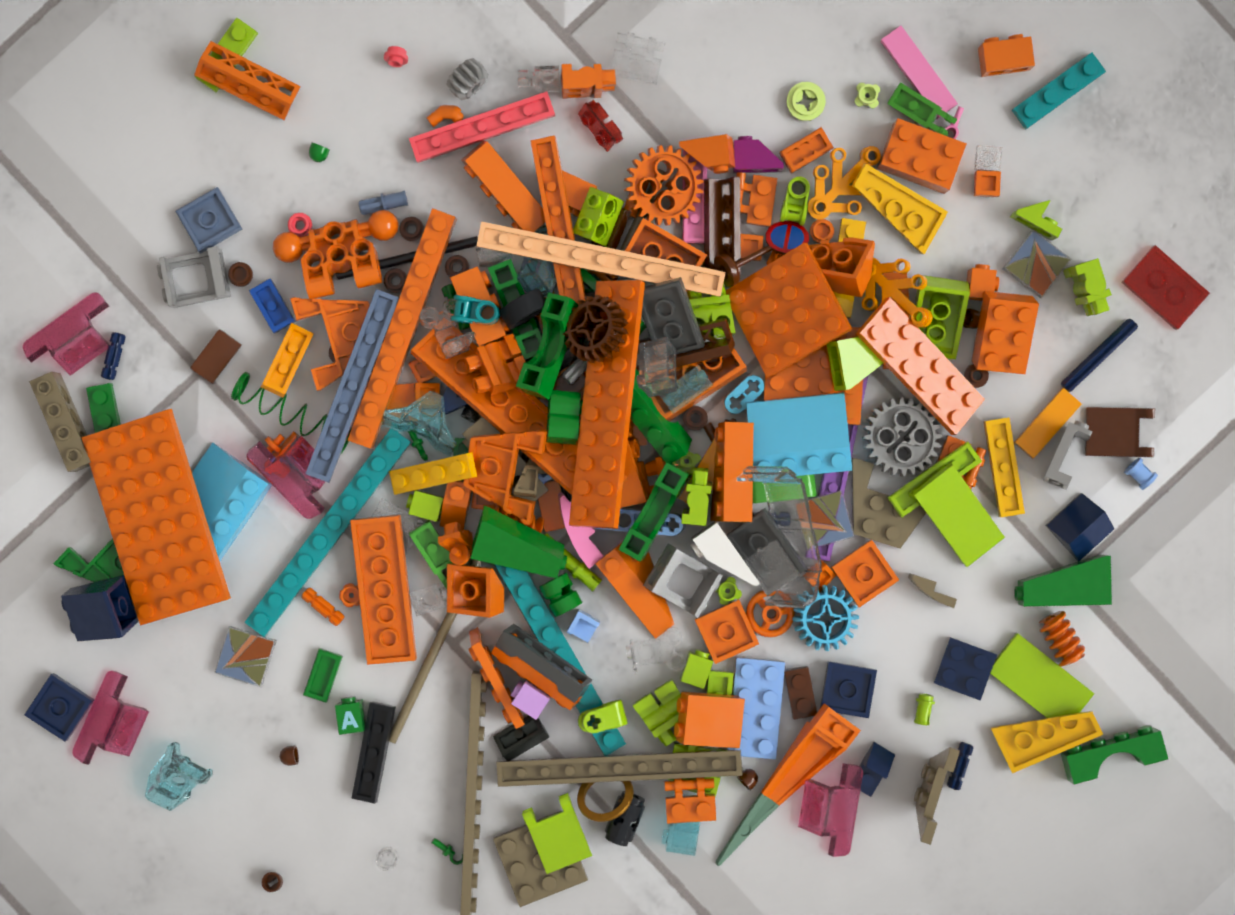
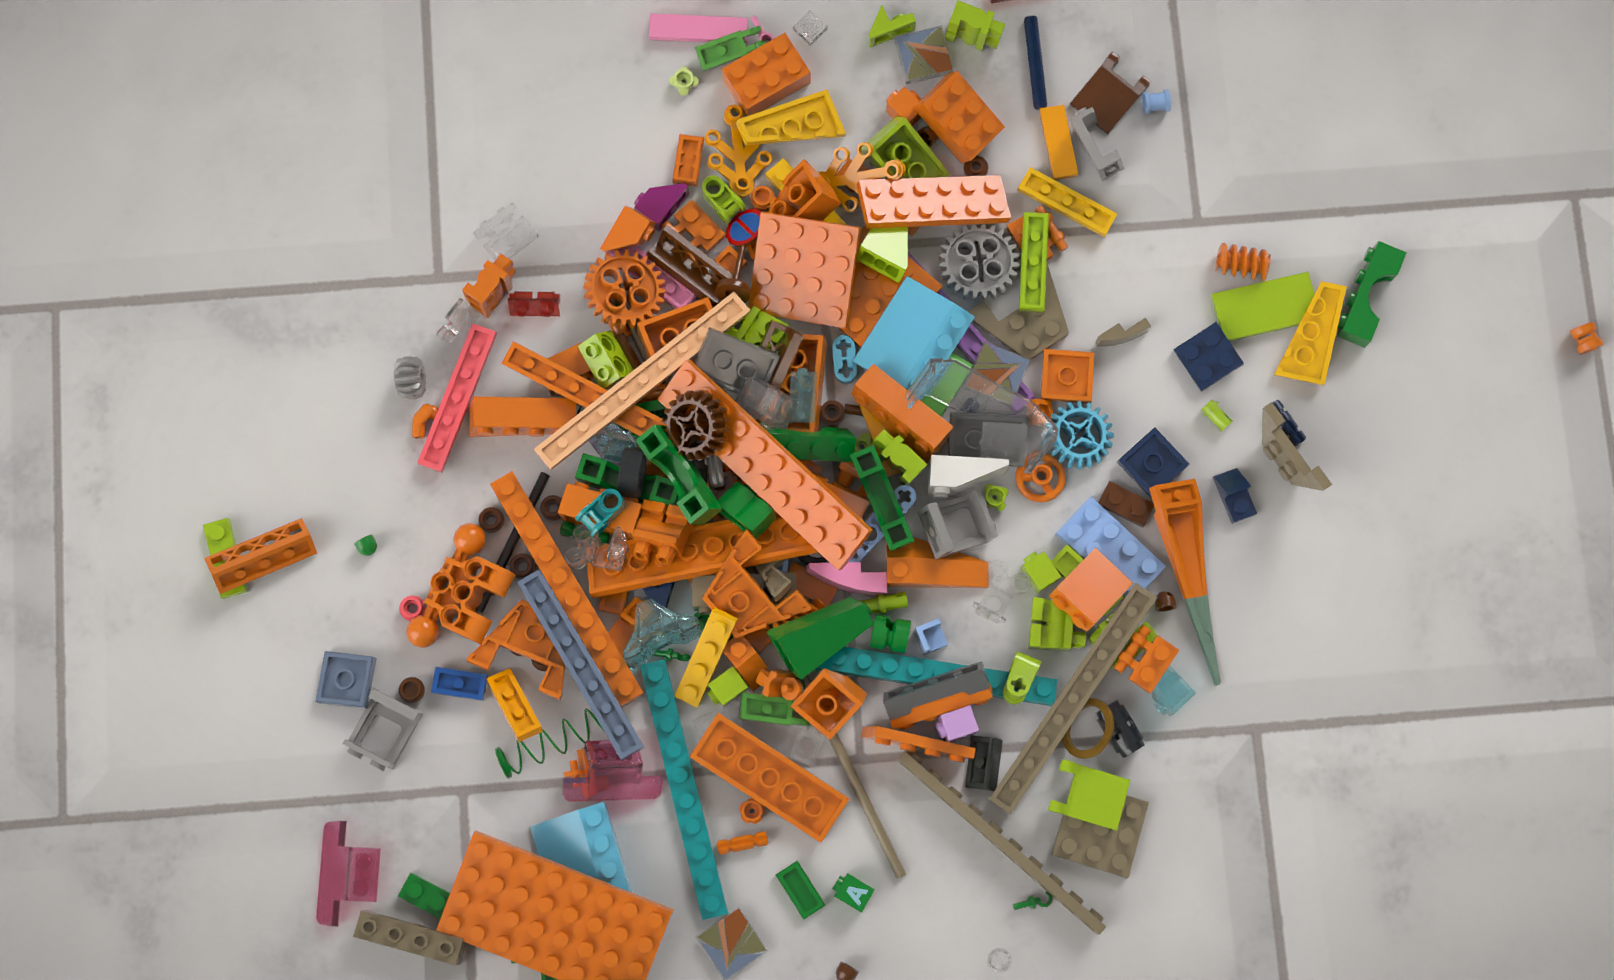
camera: 55 degrees left, 10 degrees down
dark blue axle [101,332,126,380] -> none
reddish brown slope [190,329,242,384] -> none
black plate [351,701,396,804] -> none
sand blue axle [359,190,408,215] -> none
coral plate [384,46,408,67] -> none
clear smoke hinge [461,405,481,423] -> none
clear brick [476,248,513,269] -> none
orange plate [695,599,759,664] -> none
yellowish green gear [787,82,826,121] -> none
clear pink plate [798,763,863,857] -> none
lime tile [911,463,1005,567] -> none
orange plate [974,170,1001,197] -> none
green slope [1014,555,1112,607] -> none
dark blue slope [1045,493,1115,562] -> none

